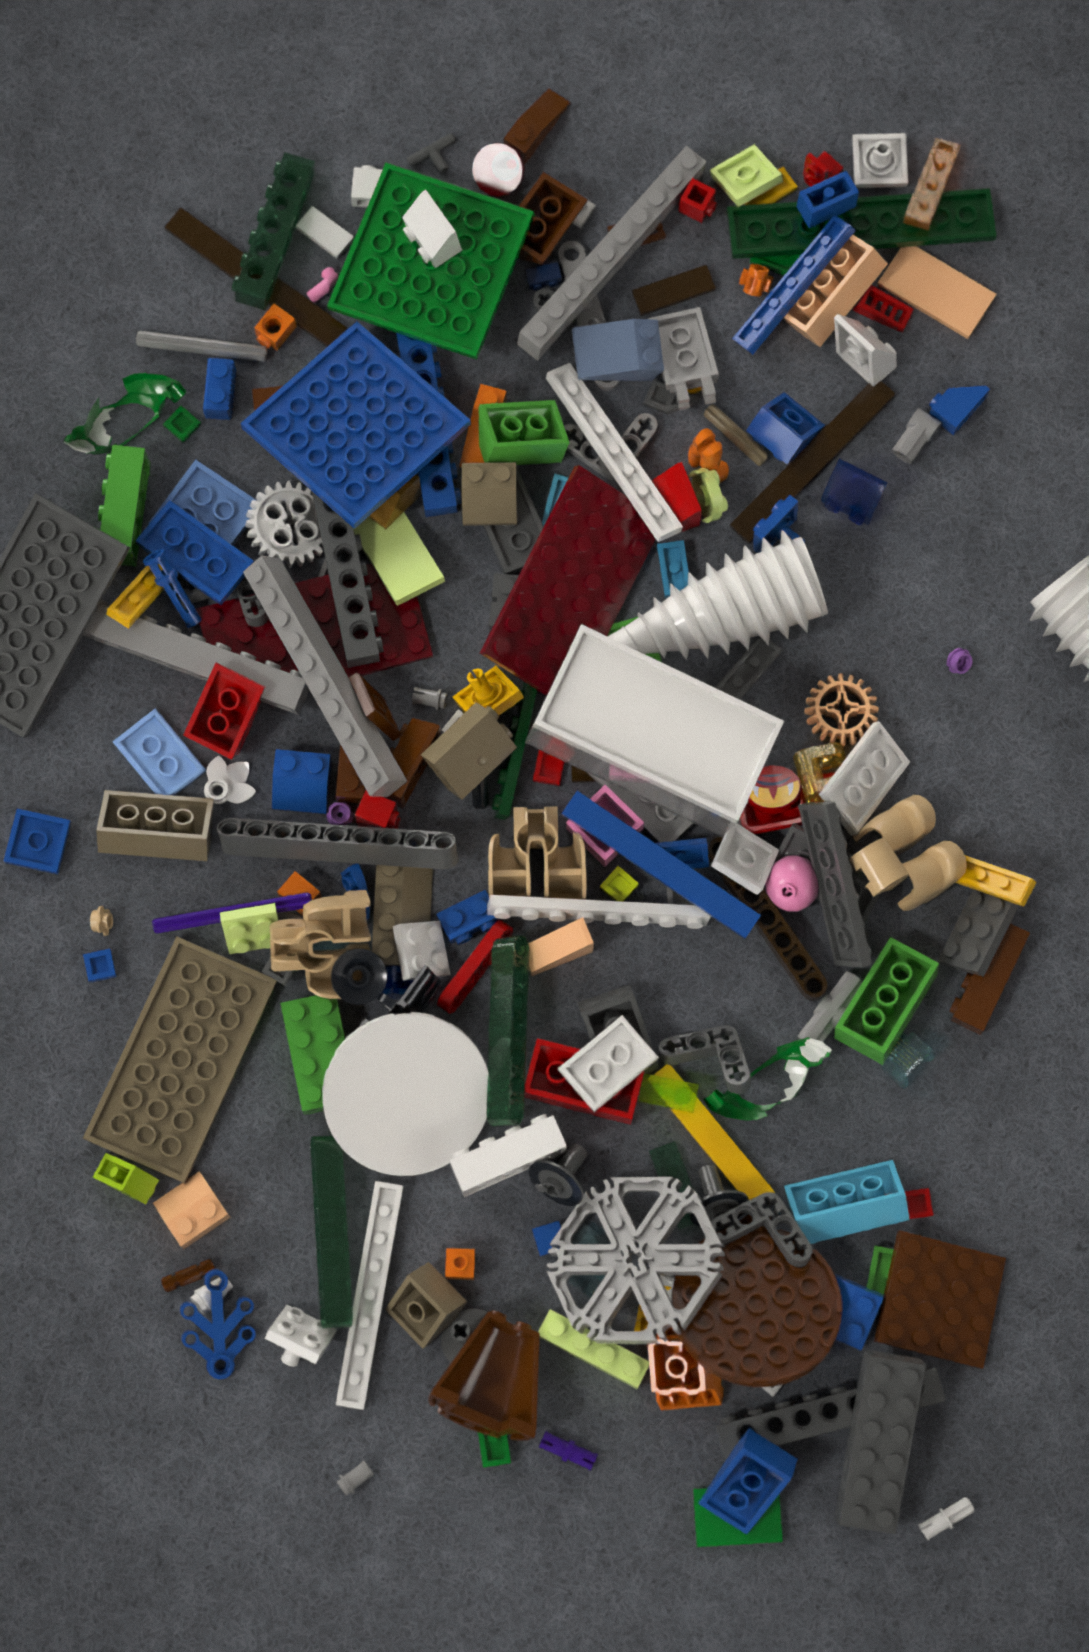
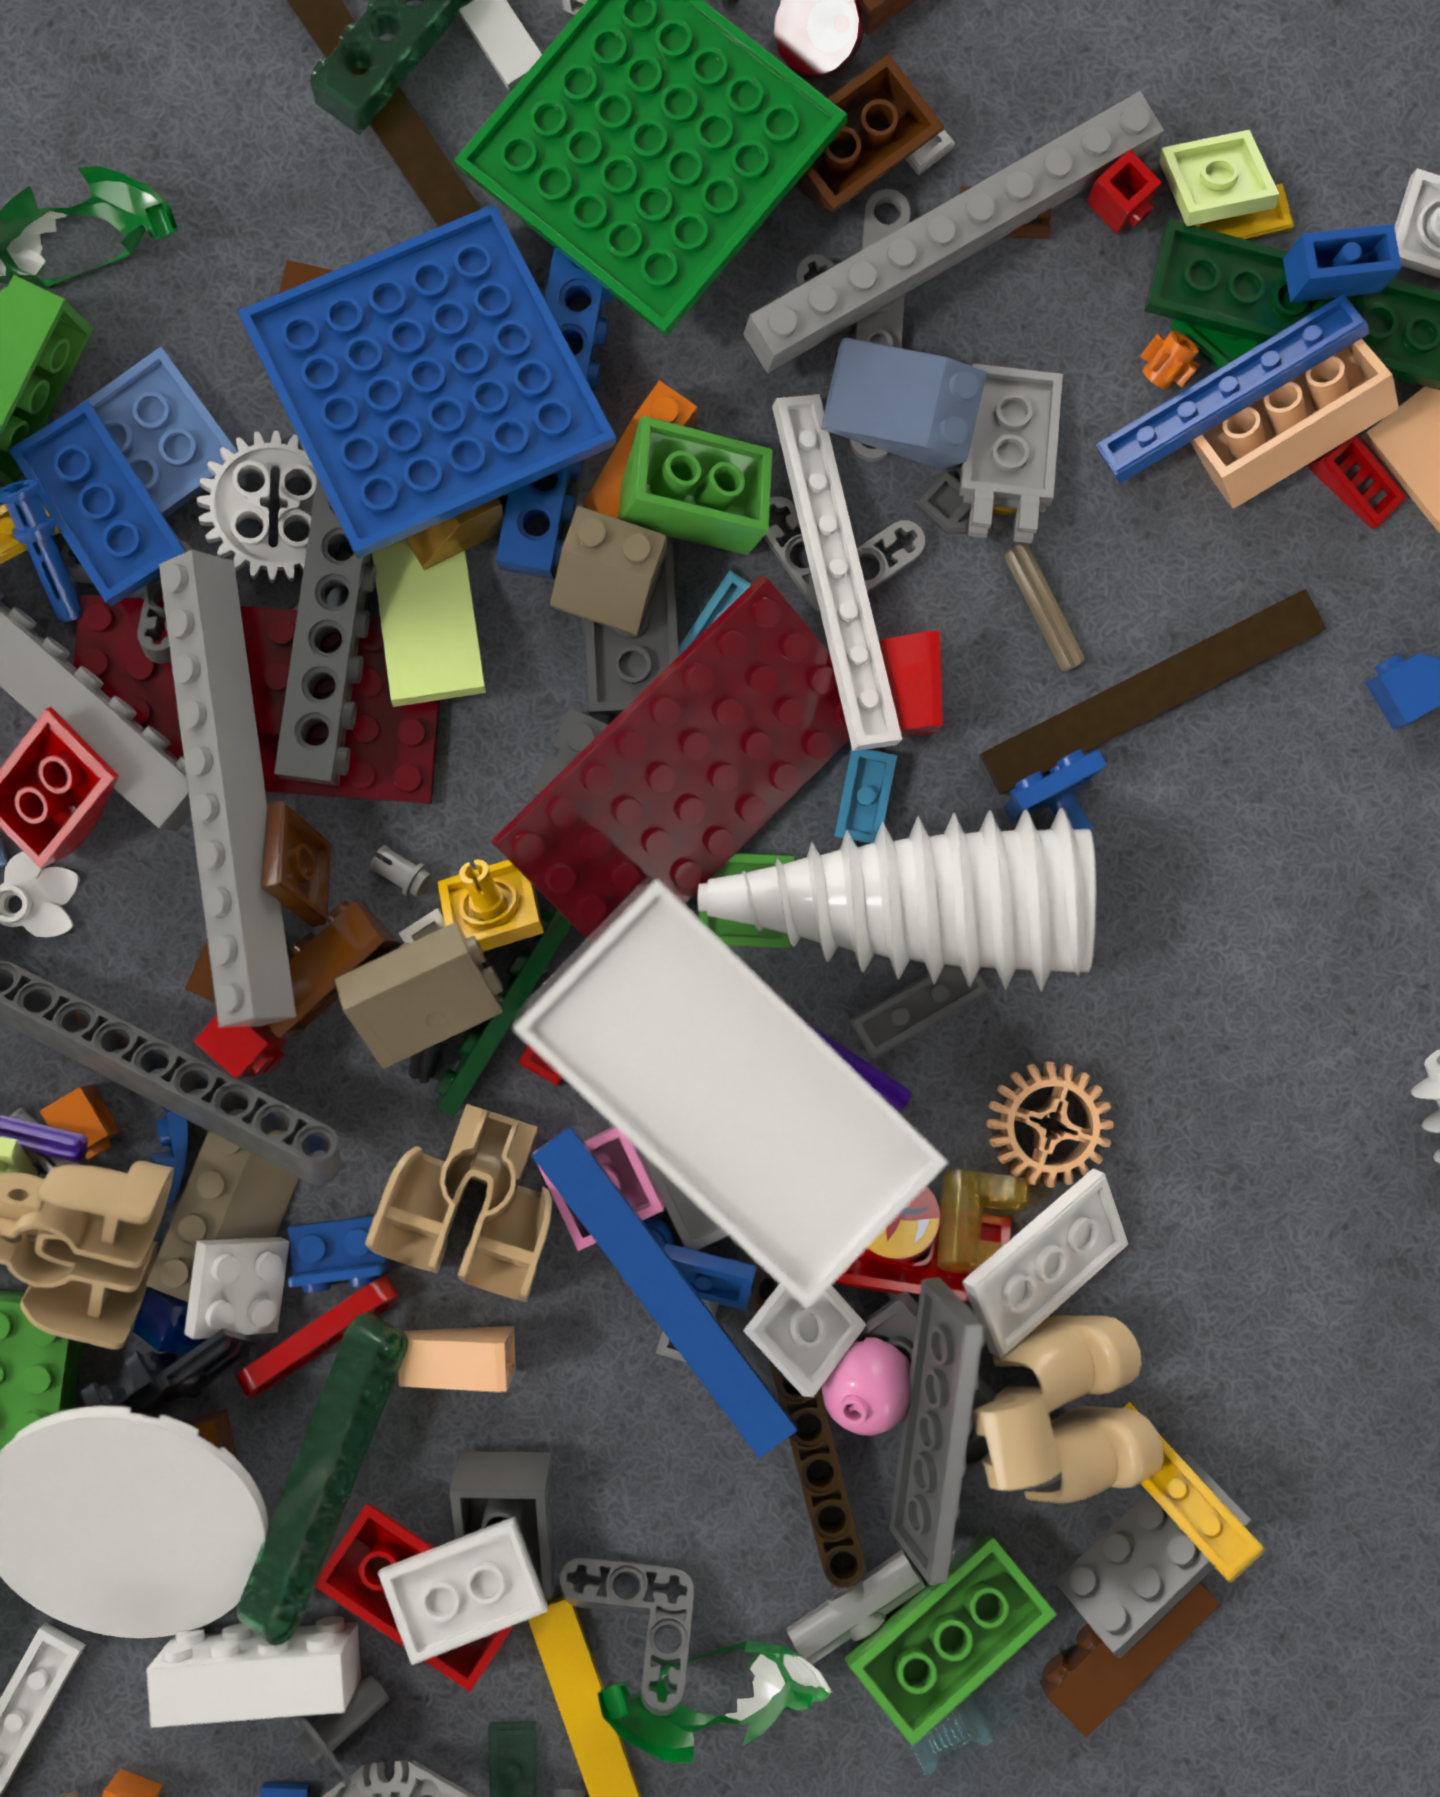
camera: 15 degrees right, 10 degrees up
light grey axle [136,331,268,362] -> none
green tile [163,405,201,443] -> none
blue brick [203,358,237,420] -> none
orange brick [254,304,297,351] -> none
blue slope [272,749,332,814] -> none
bright pink arm [307,267,339,303] -> none
medium lavender plate [326,802,354,825] -> none
black dish [331,948,387,1005] -> none
white slope [403,190,462,268] -> none
white plate [487,895,711,929] -> none
dark blue piece [525,262,561,291] -> none
neon yellow plate [600,866,639,902] -> none
dark brown tile [632,264,716,316] -> none
clear neon green plate [638,1074,699,1113] -> none
orange piece [688,428,729,483] -> none
yellowish green plate [688,468,728,523] -> none
blue slope [746,392,825,464] -> none
red bracket [803,151,844,187] -> none
clear blue slope [821,458,888,525] -> none
white slope [834,314,897,387] -> none
light grey piece [892,408,942,464] -> none
medium lavender plate [947,648,973,674] -> none

